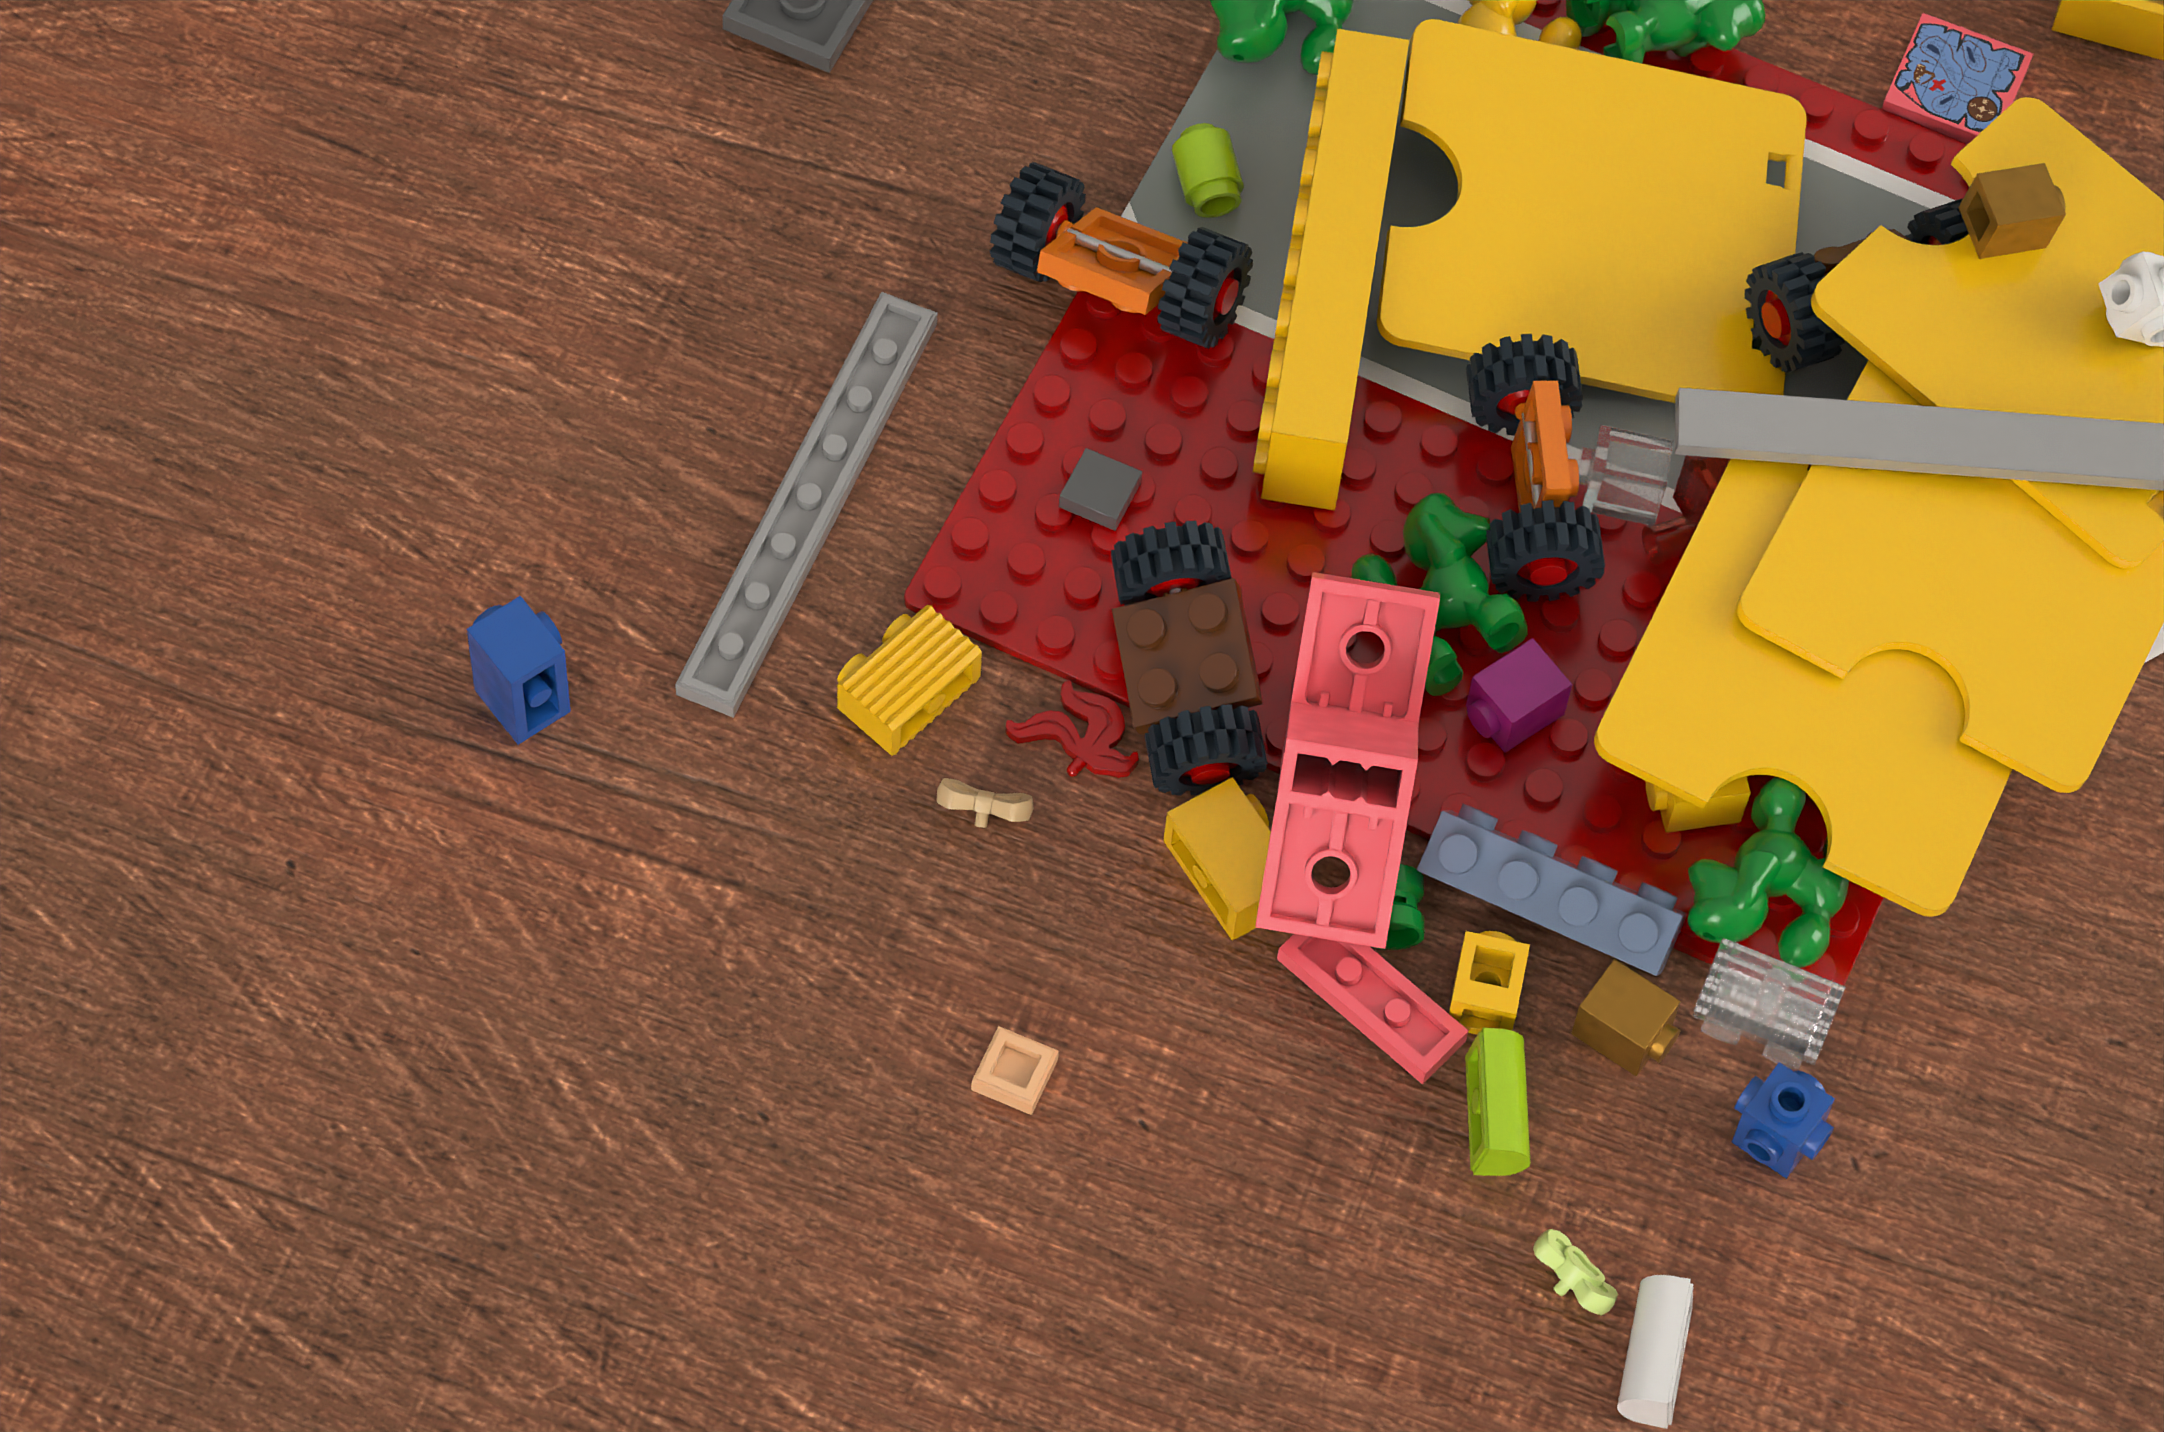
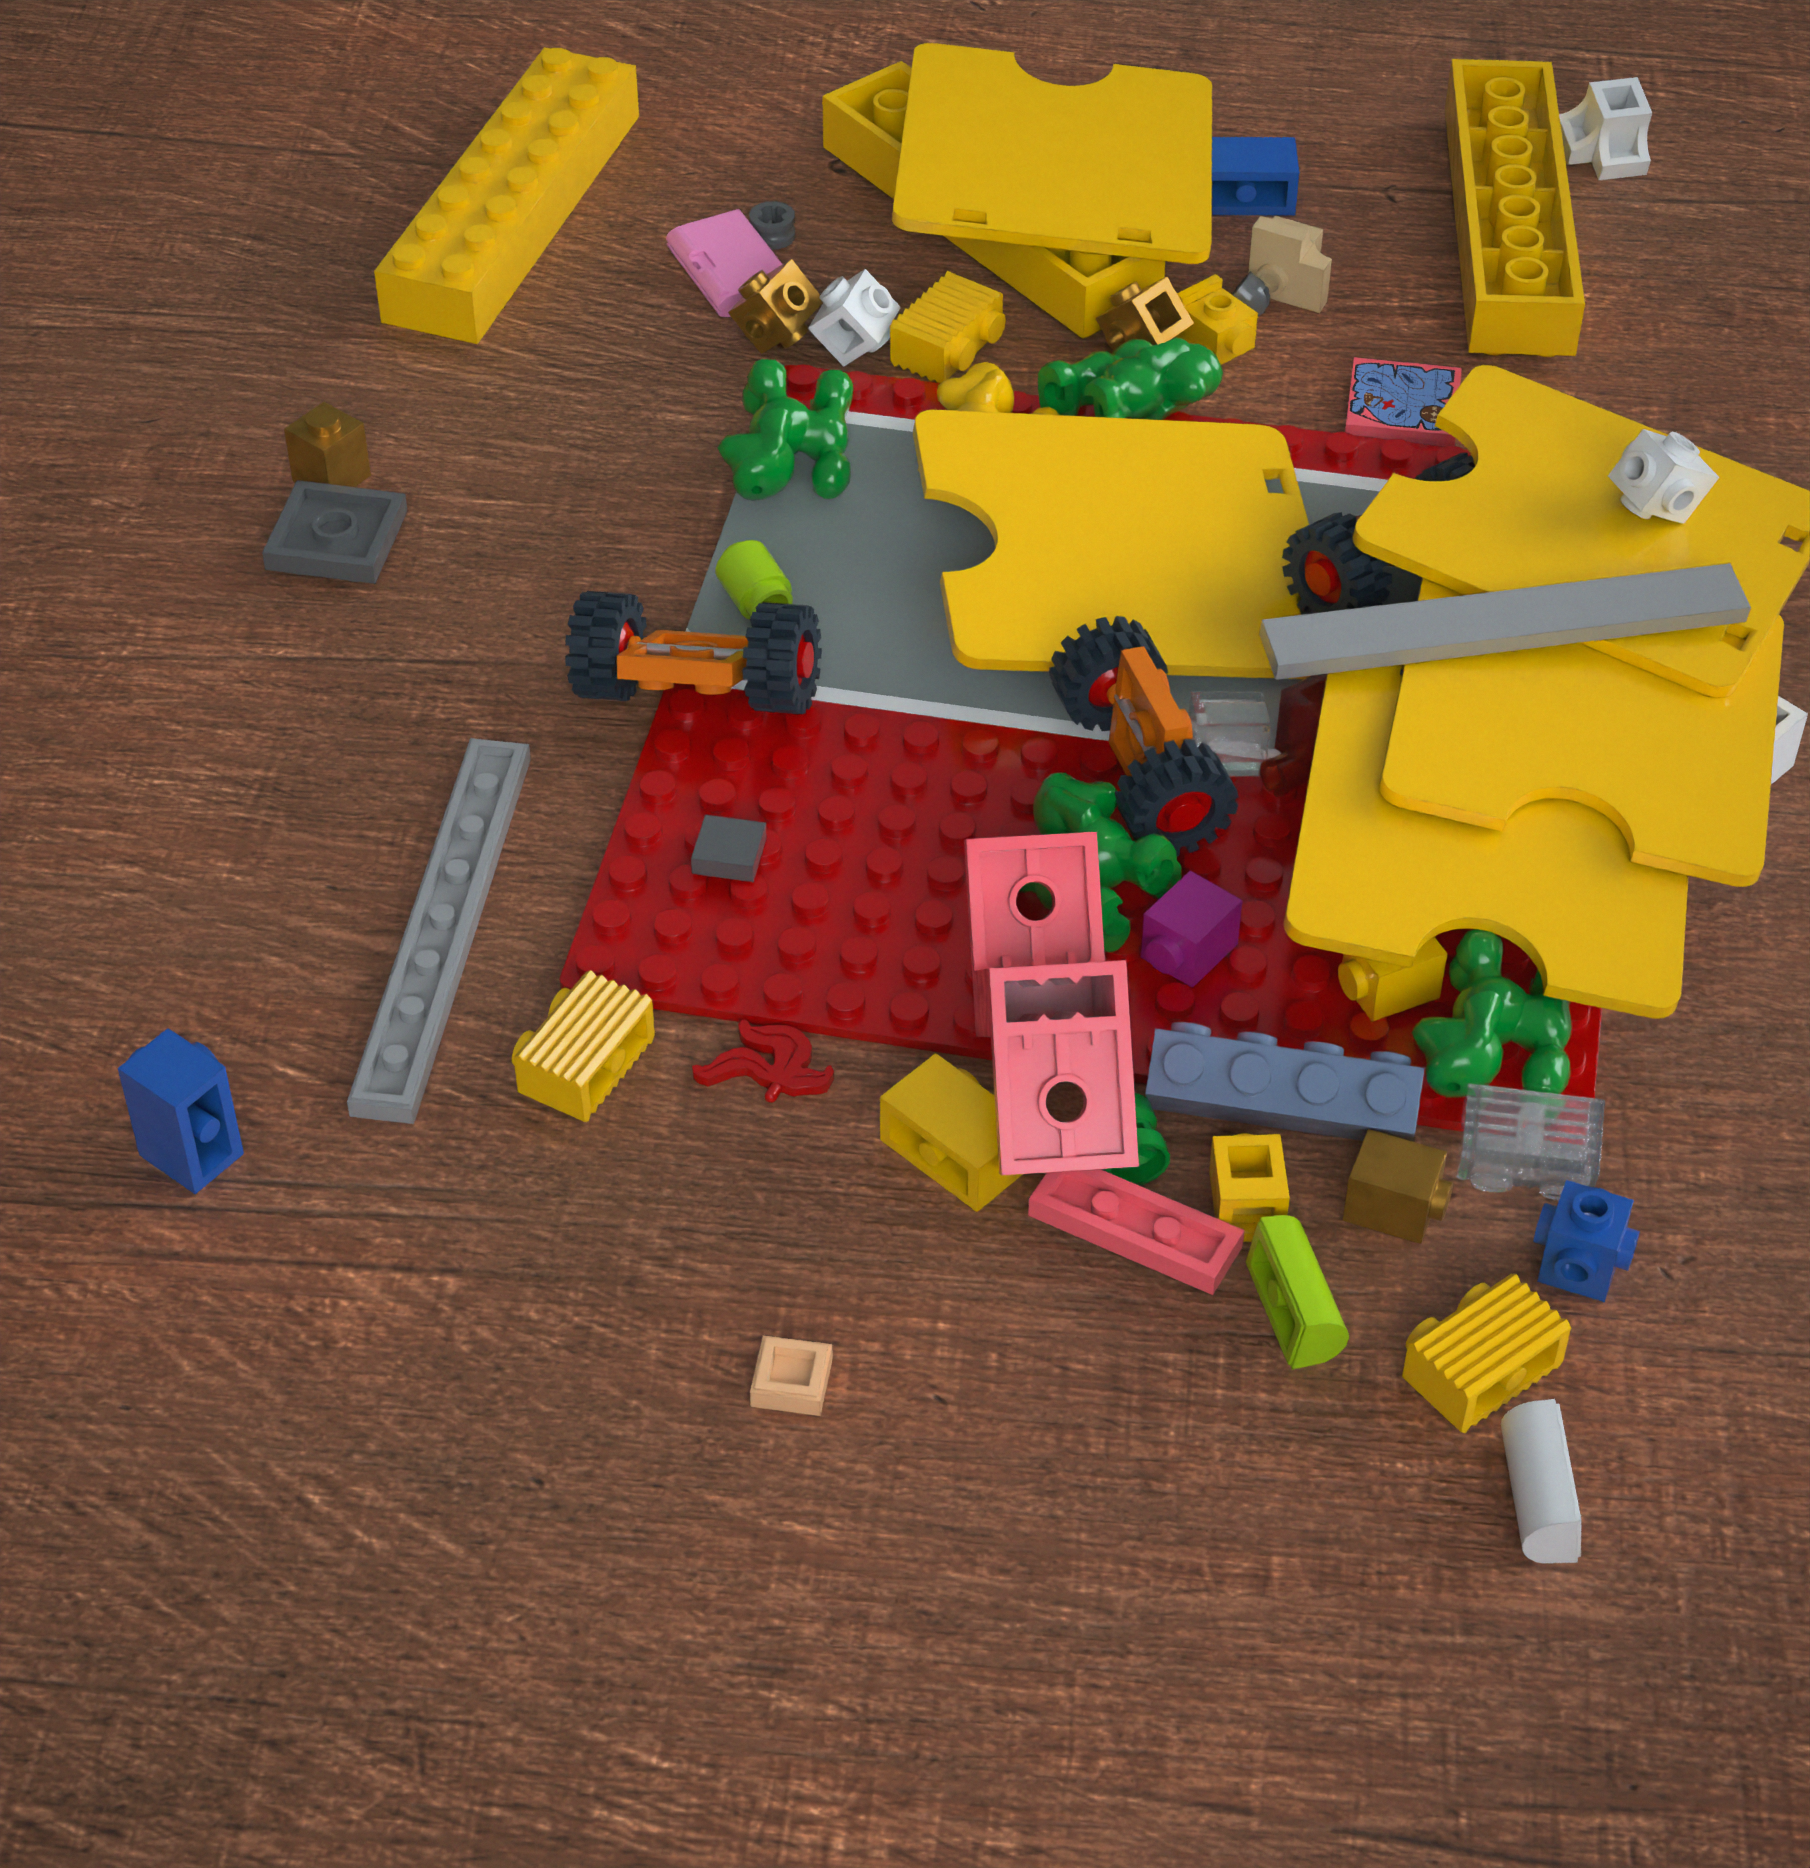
camera: 10 degrees left, 15 degrees down
tan piece [936,778,1034,828] -> none
plate [1111,521,1268,796] -> none
yellow brick [1253,29,1409,510] -> none
yellowish green piece [1533,1229,1618,1316] -> none
pearl gold brick [1958,163,2066,259] -> none
none -> yellow brick [1402,1274,1571,1433]

